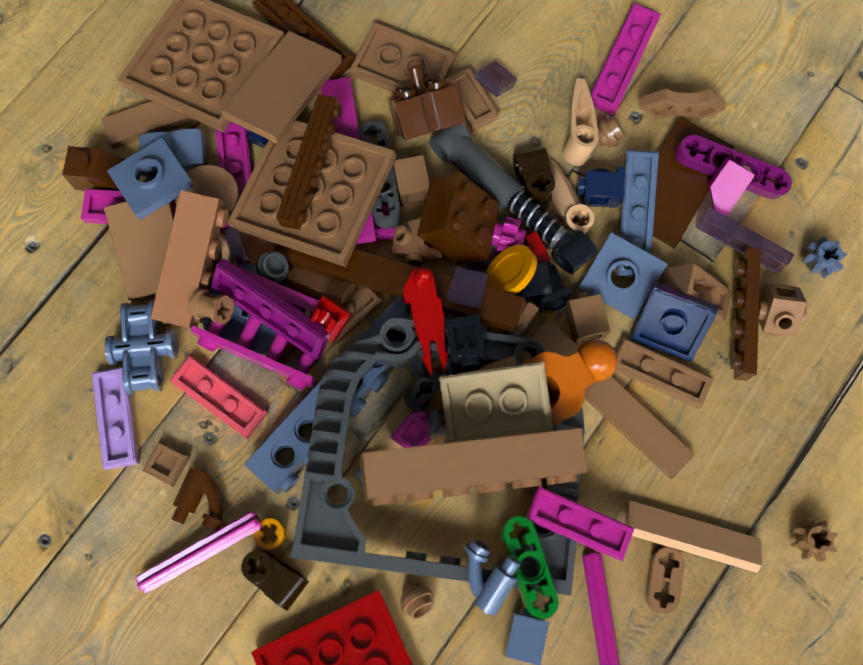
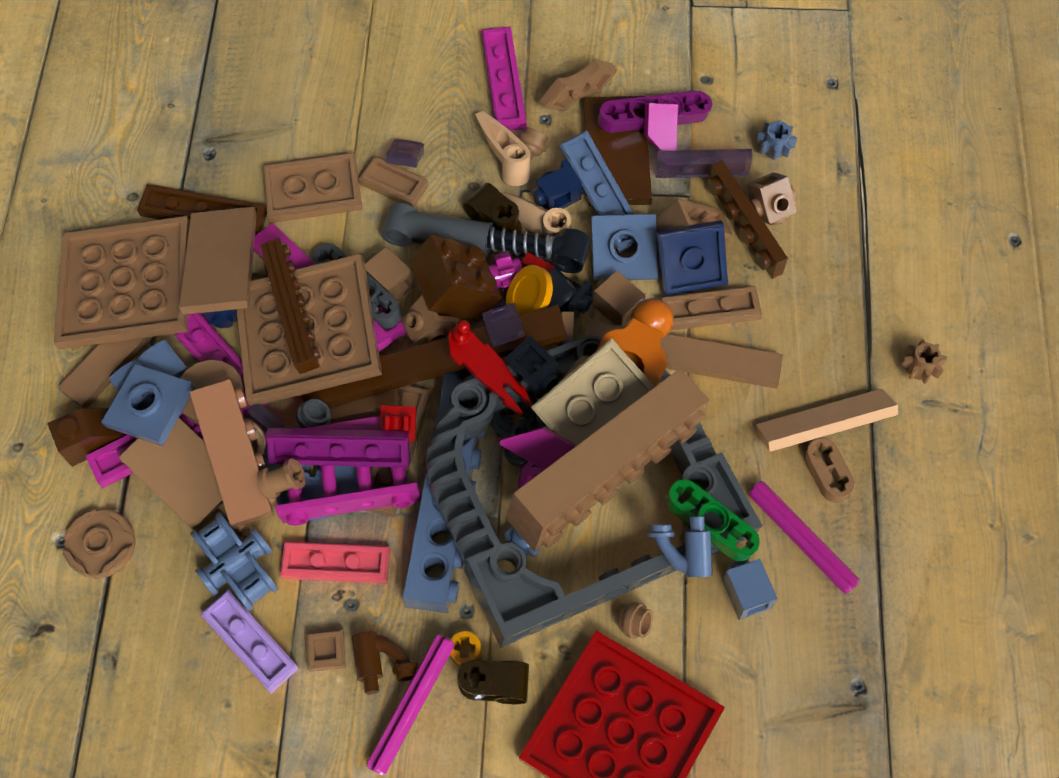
camera: 30 degrees left, 10 degrees down
reddish brown brick [386,65,466,141] -> none
dark pink tile [525,486,635,561] -> none
none -> medium nougat tile [63,509,136,579]
none -> dark pink tile [499,427,576,470]

